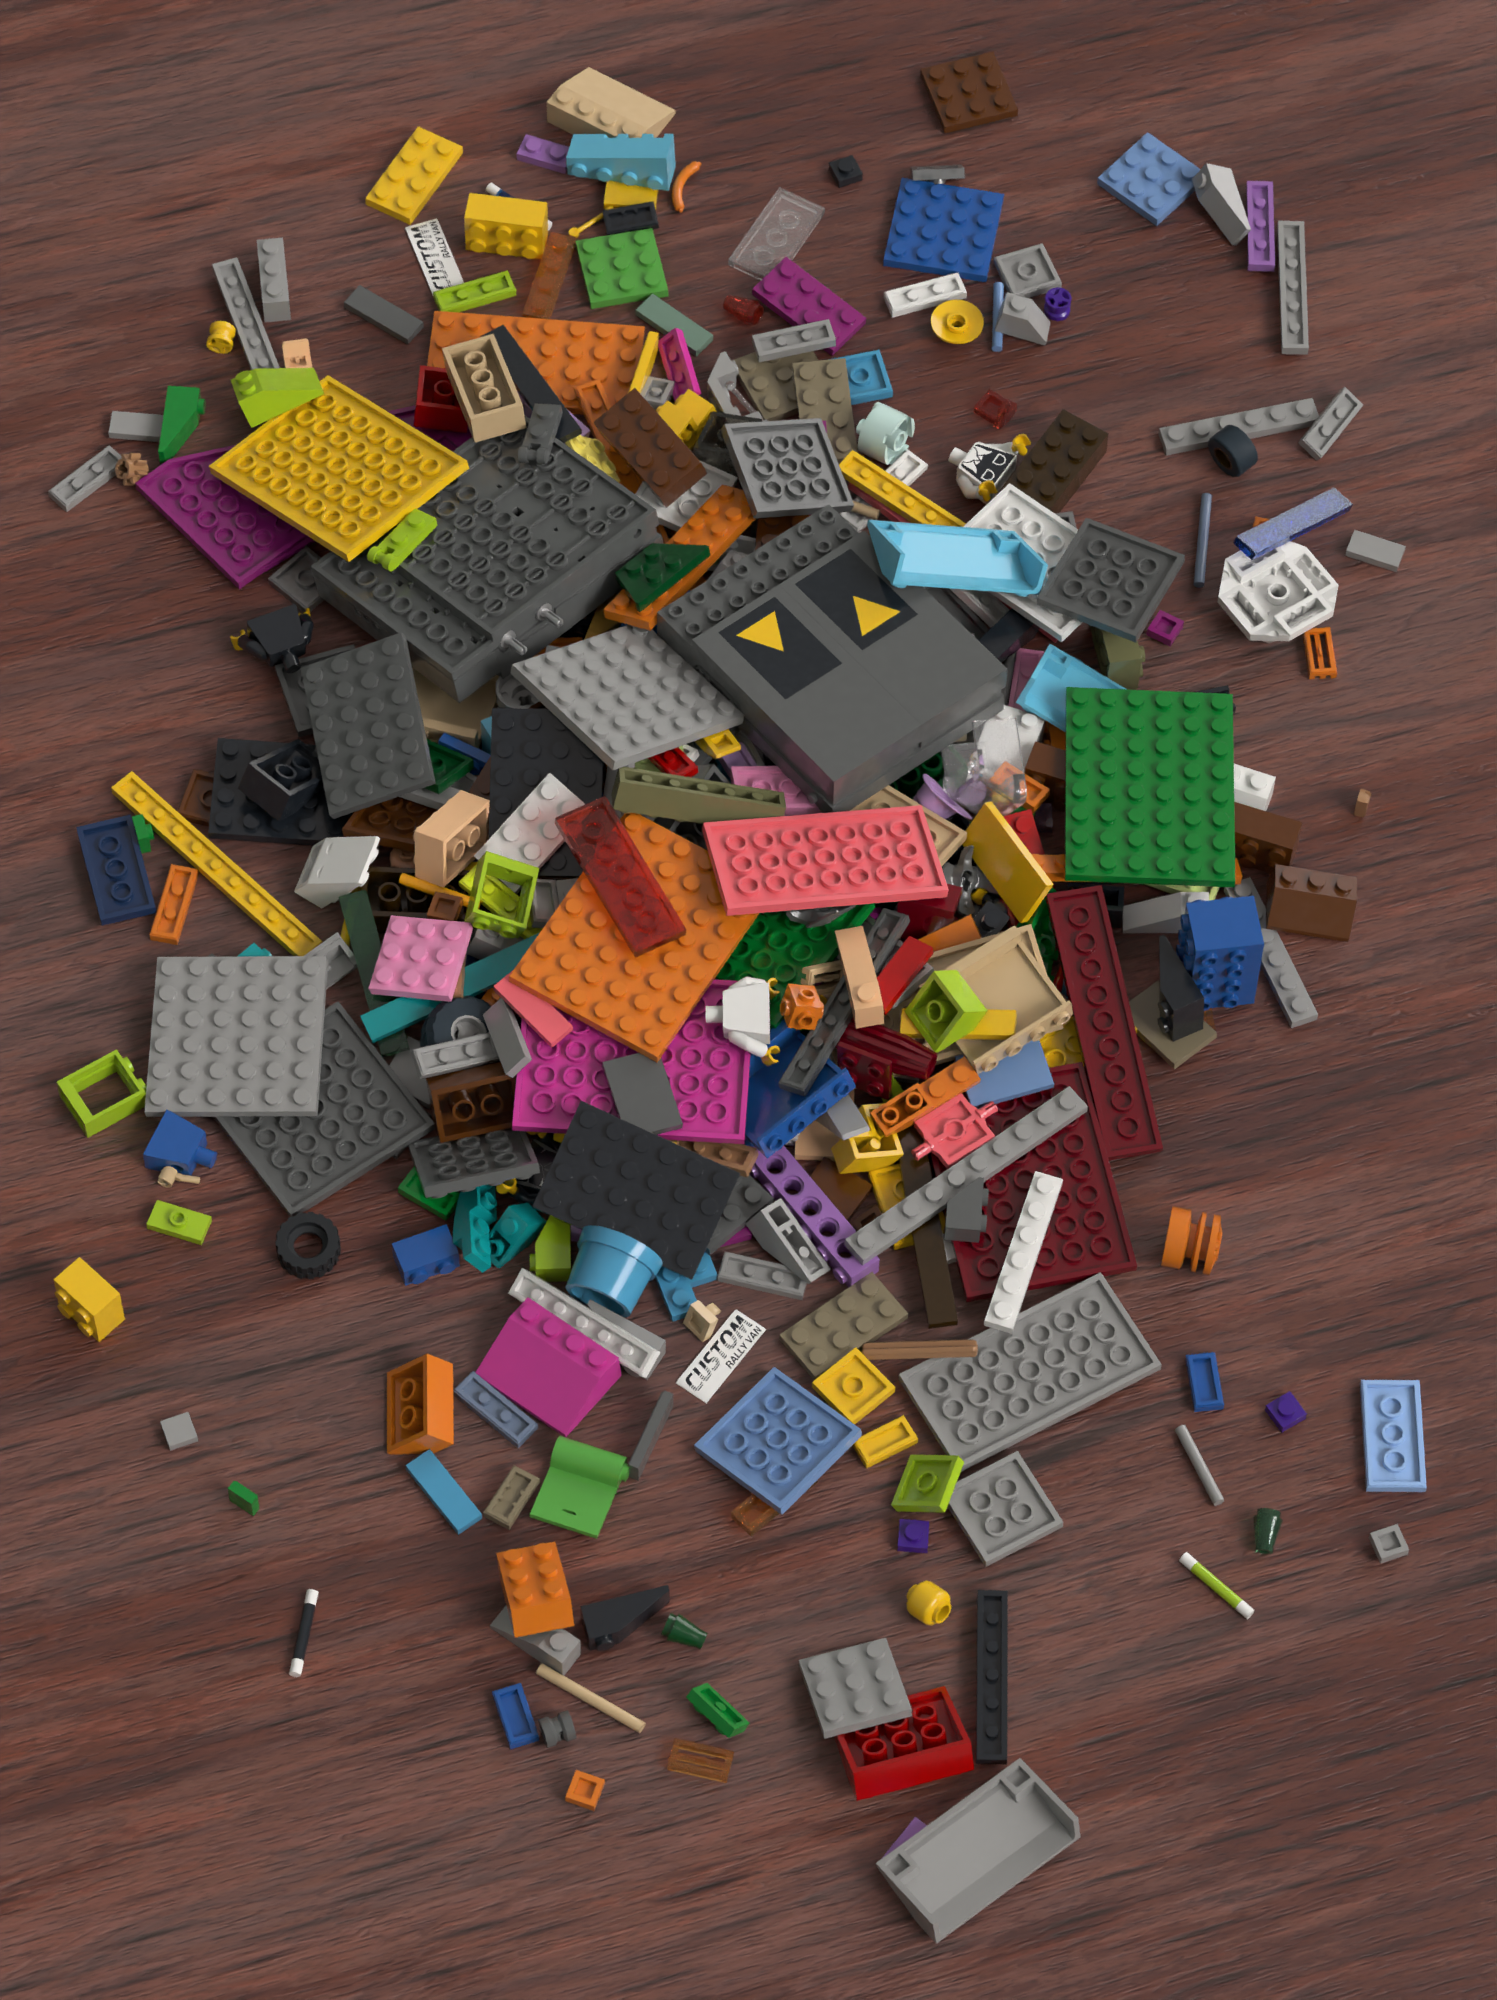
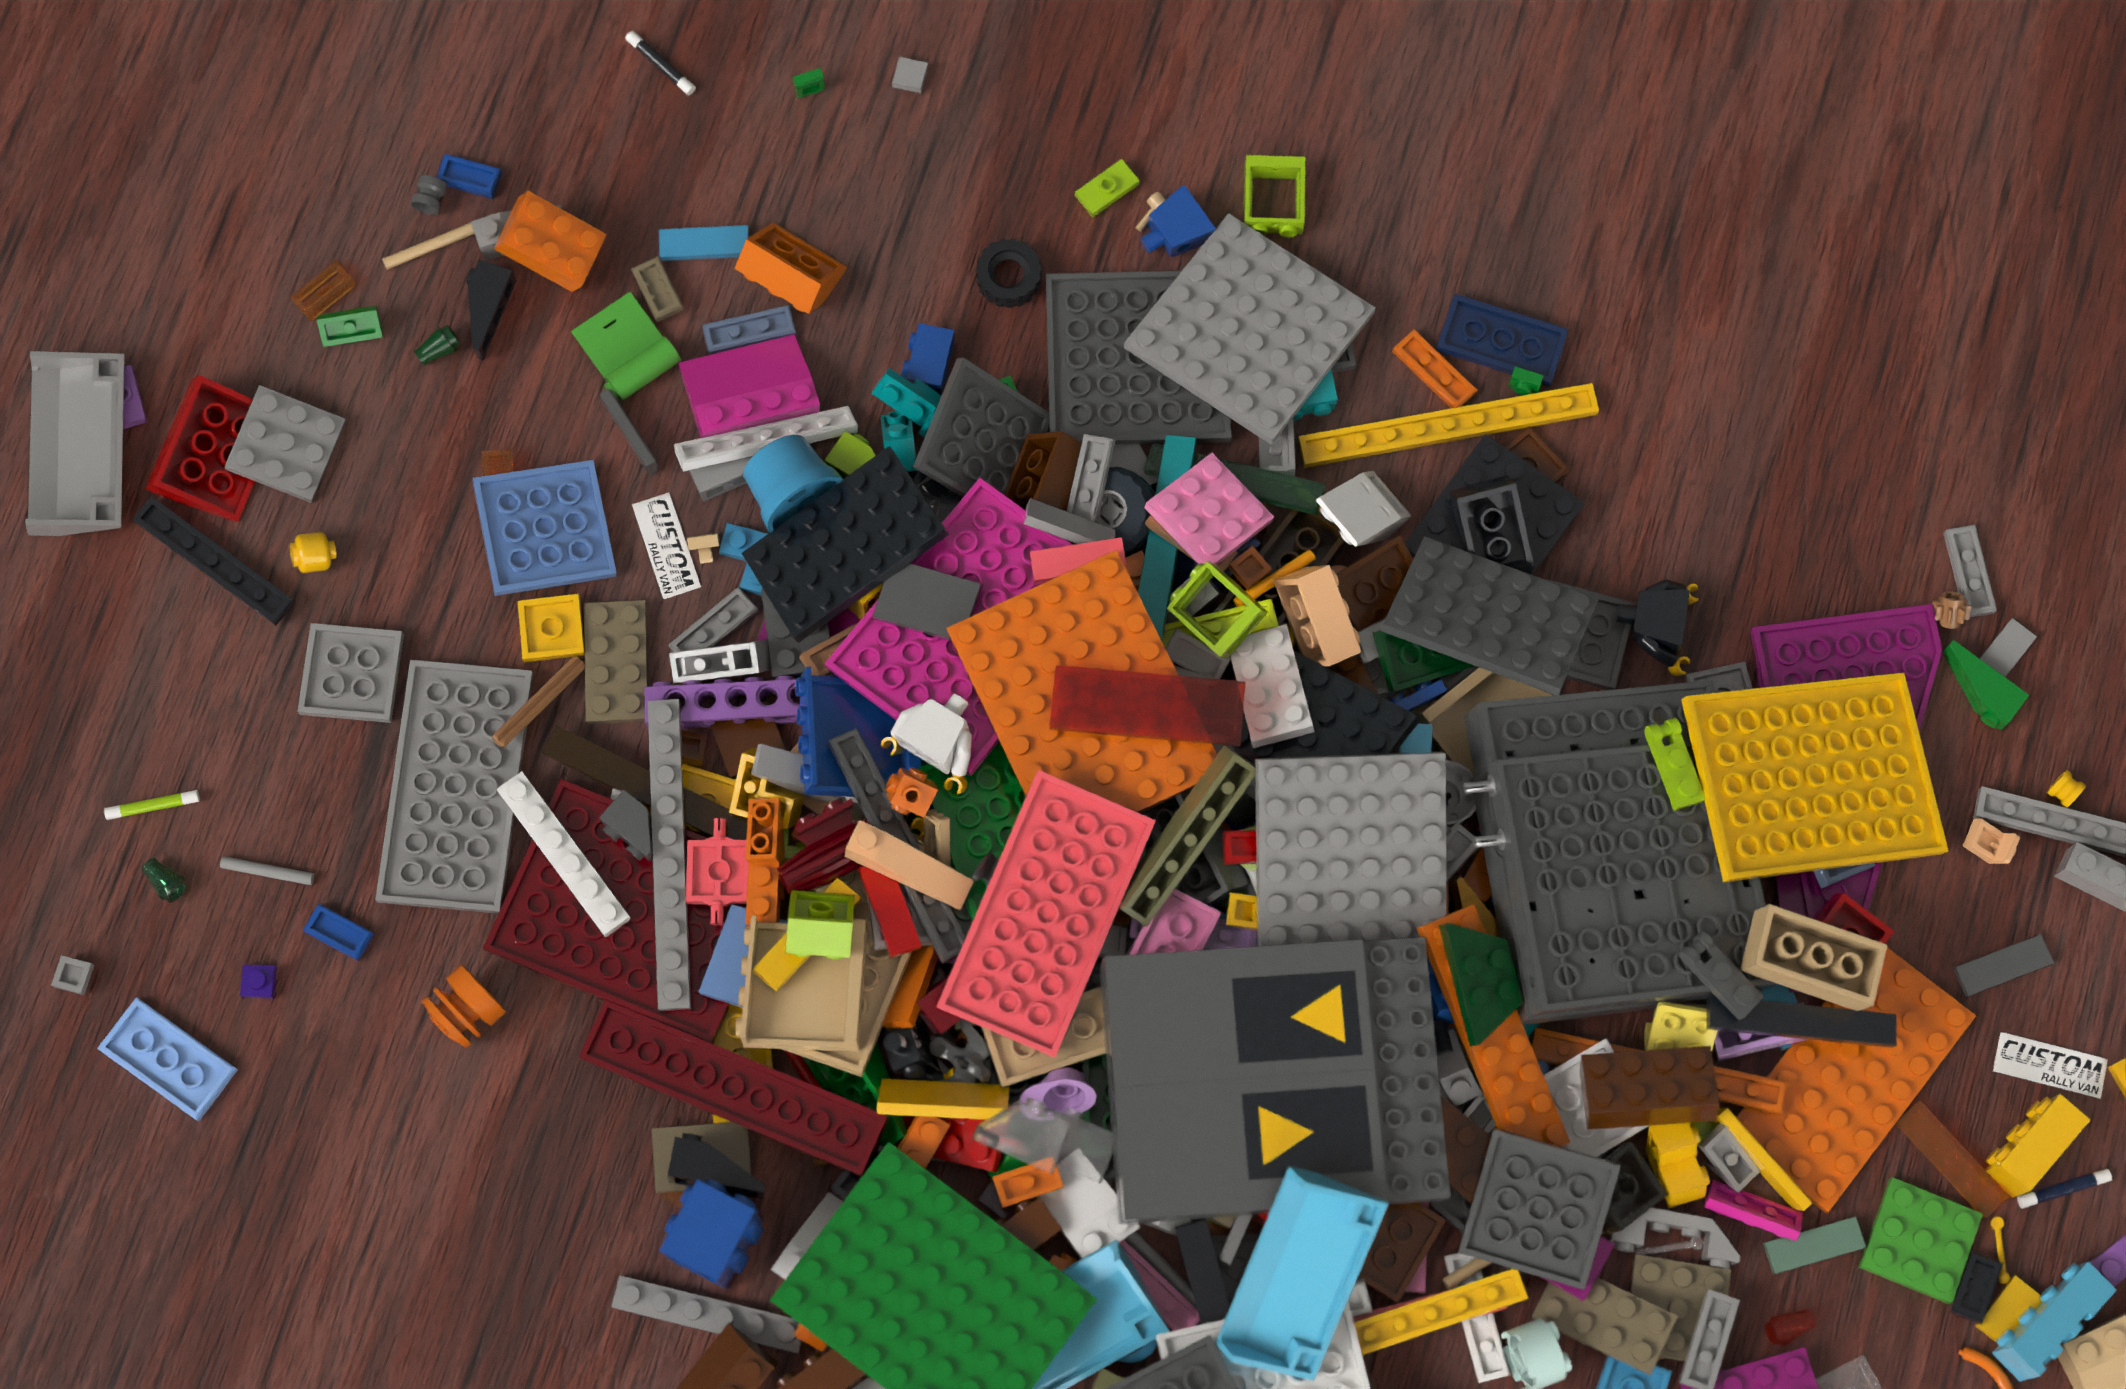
camera: 125 degrees right, 15 degrees up
yellow brick [54,1257,125,1342] -> none
lime slope [231,368,324,428] -> none
lime tile [433,270,516,312] -> none
orange plate [565,1770,605,1811] -> none
yellow tile [852,1415,918,1469] -> none
lime plate [891,1455,964,1513] -> none
dark purple plate [897,1519,930,1553] -> none

